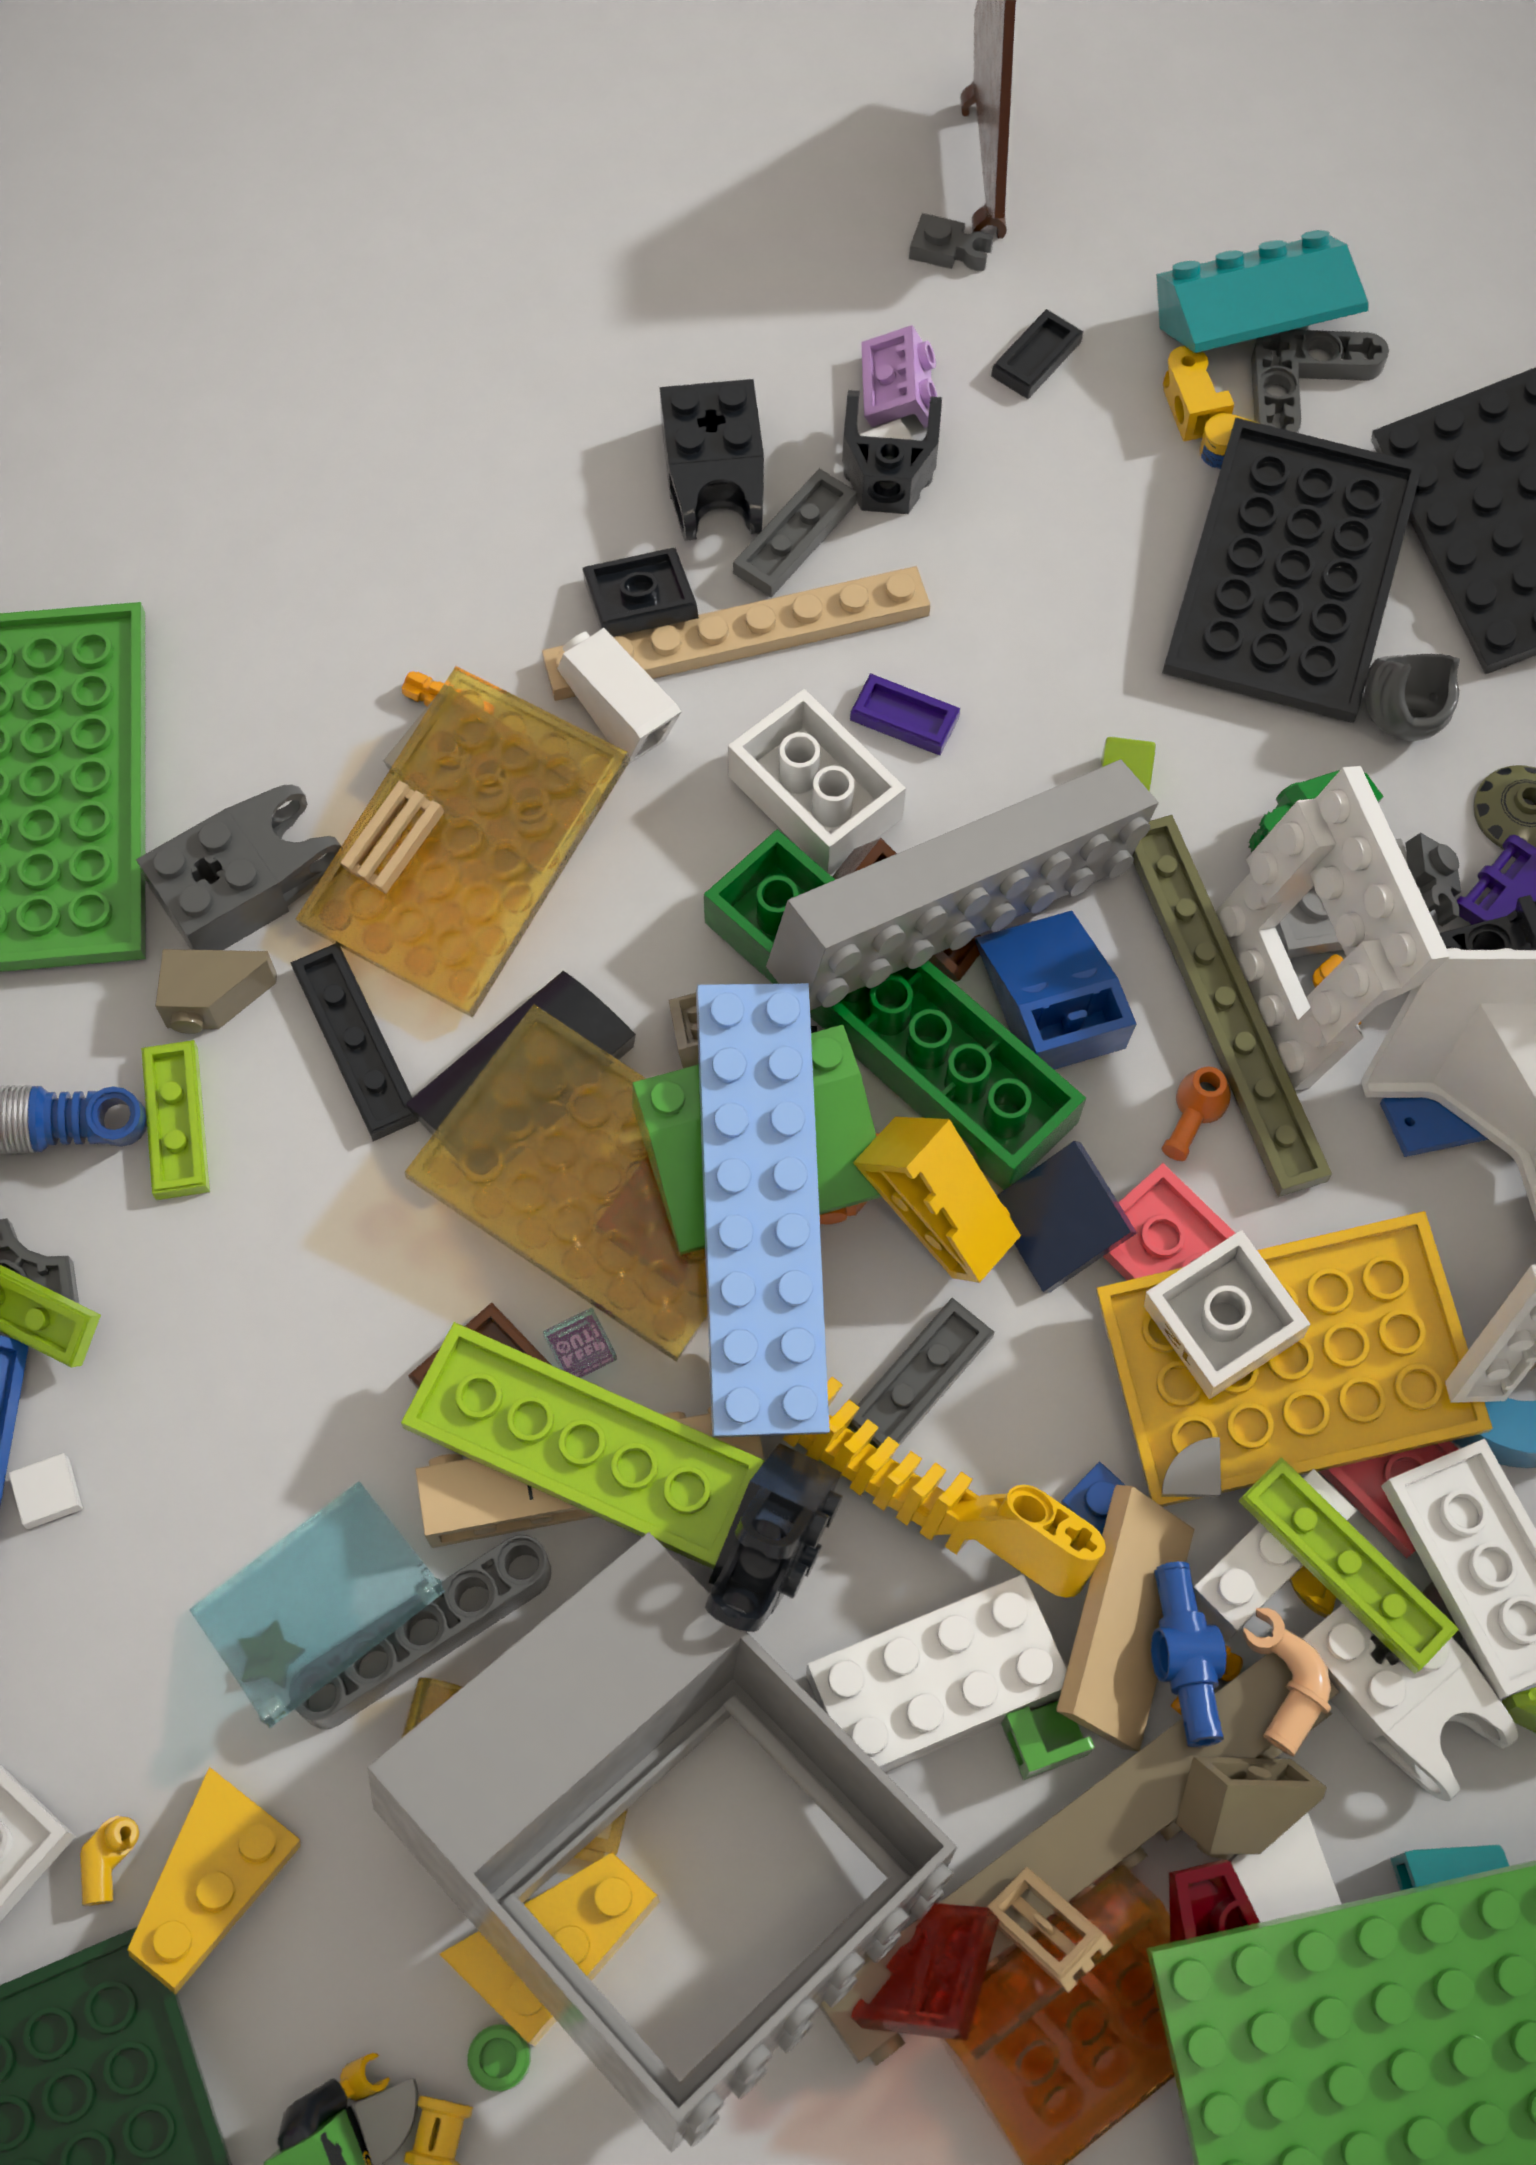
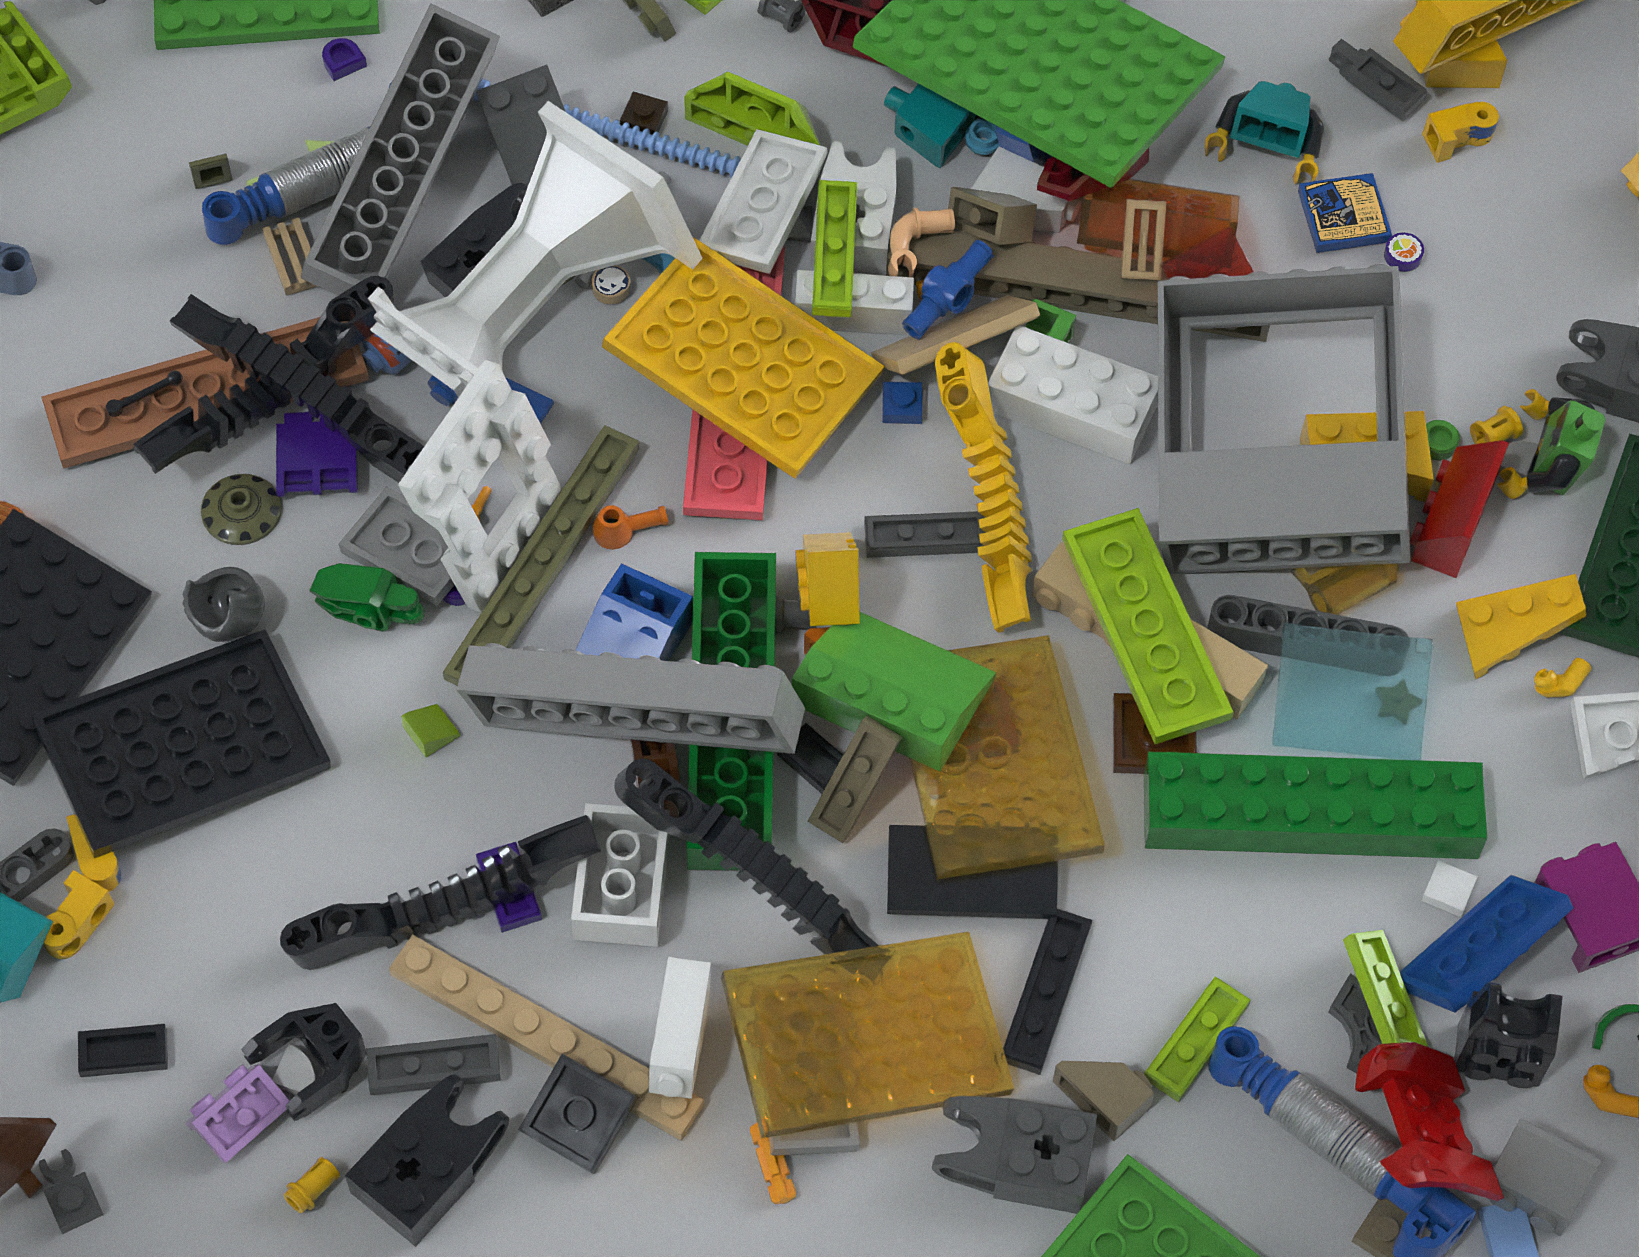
camera: 135 degrees left, 5 degrees down
tan tile [340,780,445,894] -> none
clear light blue tile [543,1307,617,1378] -> none
light blue plate [696,983,830,1438] -> none
black brick [705,1443,843,1632] -> none
dark blue tile [997,1141,1137,1293] -> none
white brick [1144,1230,1310,1400] -> none
light grey tile [1162,1437,1221,1498] -> none
dark grey plate [1405,832,1461,927] -> none
none -> black piece [280,815,601,970]
none -> yellow pin [283,1156,340,1214]
none -> black piece [614,758,893,987]
none -> green brick [1143,752,1487,859]
none -> red slope [1410,440,1509,578]

